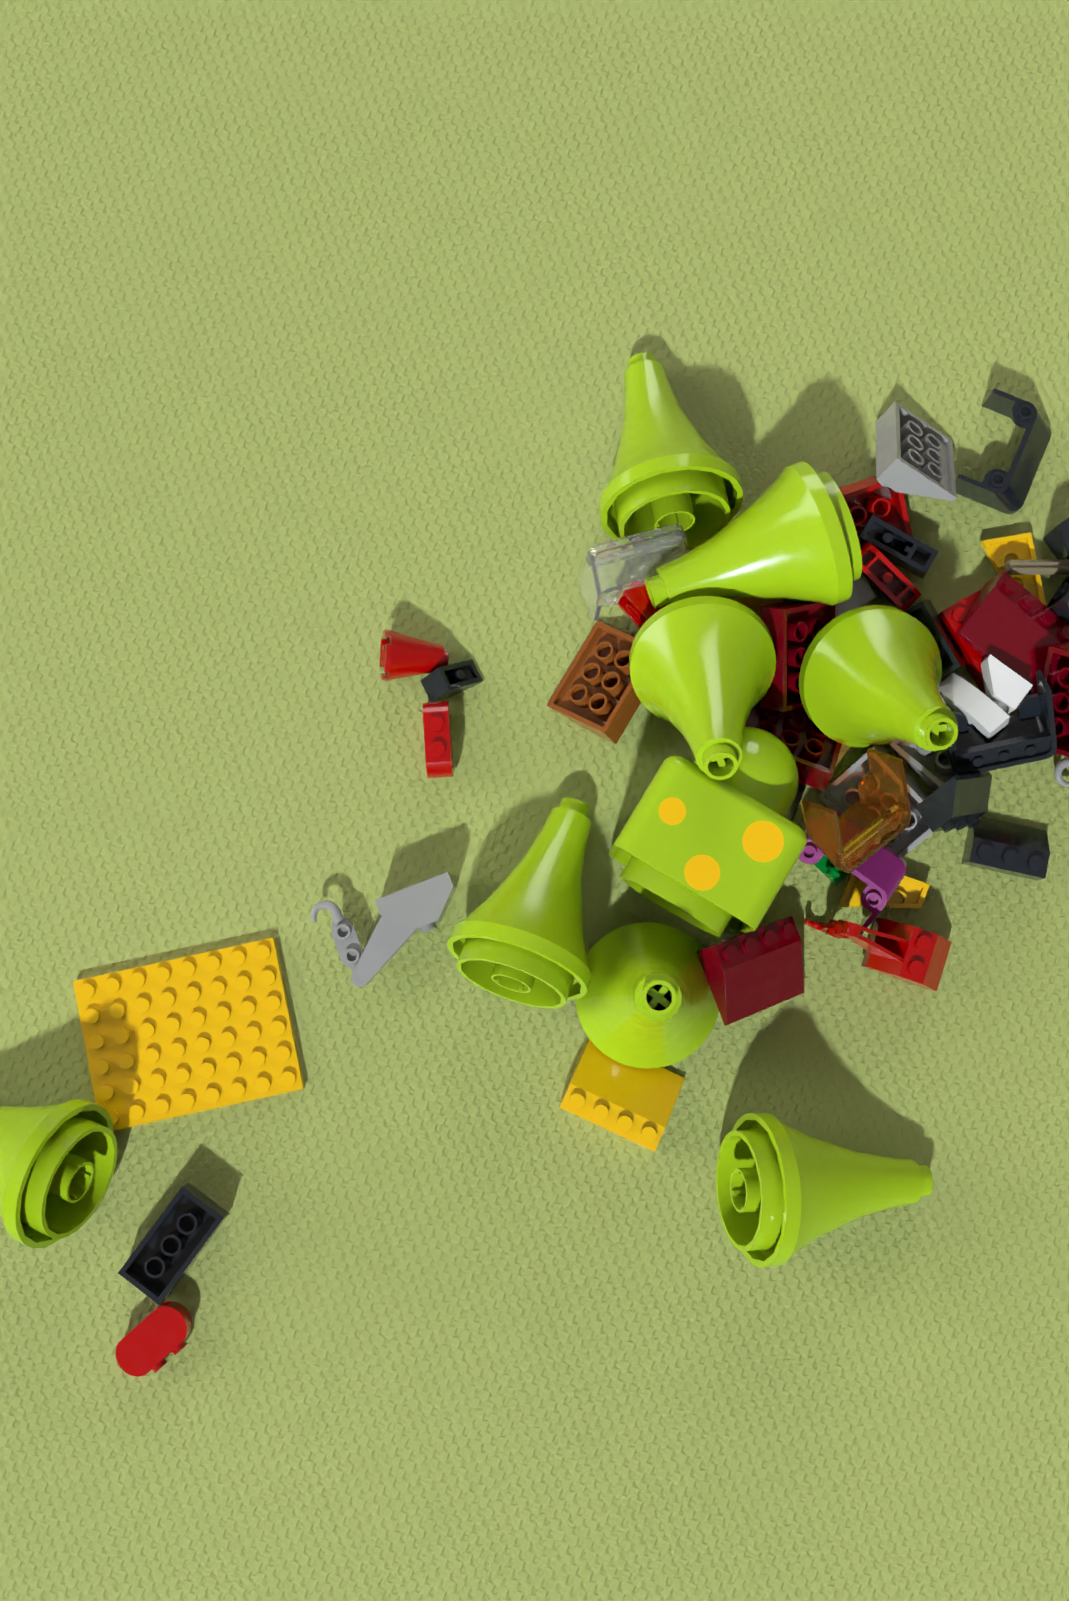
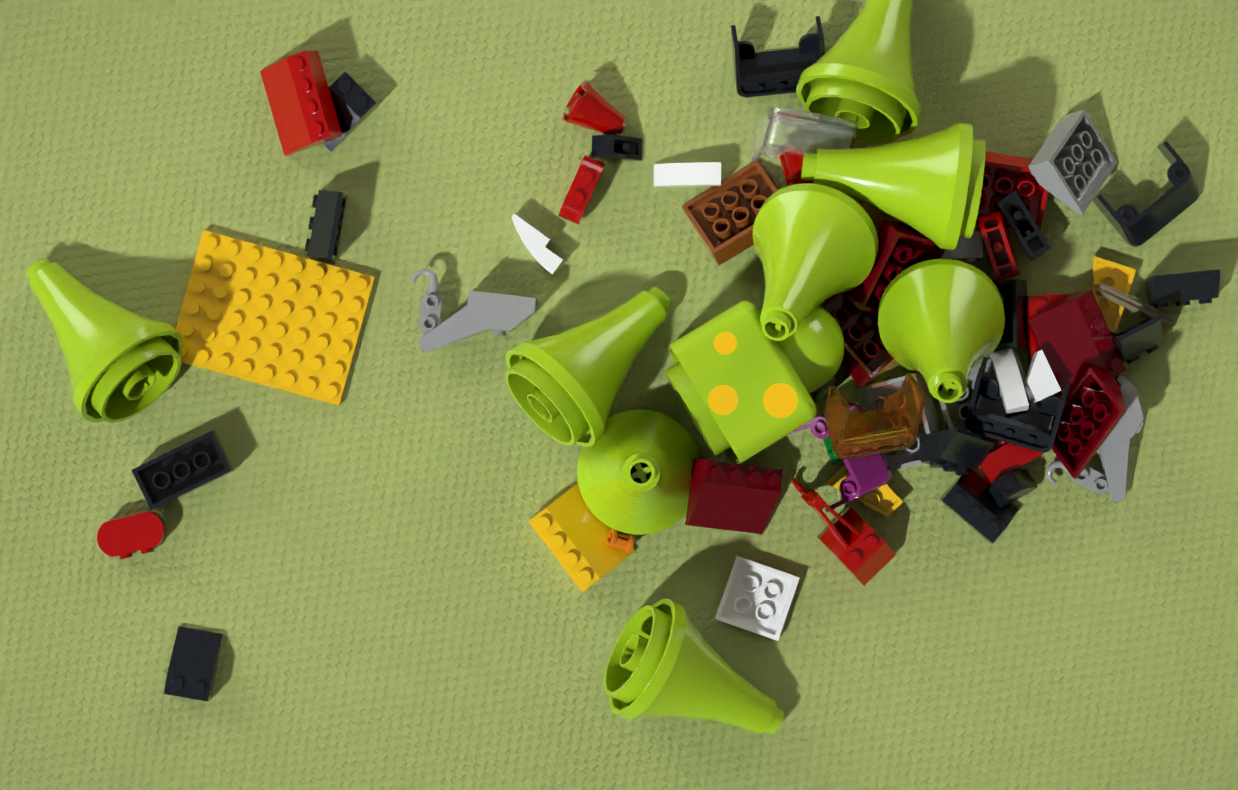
camera: 20 degrees right, 5 degrees up
none -> black slope [164,626,223,702]
none -> red slope [260,50,343,156]
none -> black slope [305,190,347,261]
none -> black slope [322,72,378,152]
none -> white slope [512,214,563,275]
none -> orange bush [606,528,635,553]
none -> white slope [654,162,721,187]
none -> white plate [715,555,800,641]
none -> black windscreen [731,16,825,98]
none -> red brick [979,441,1045,483]
none -> black slope [988,469,1038,509]

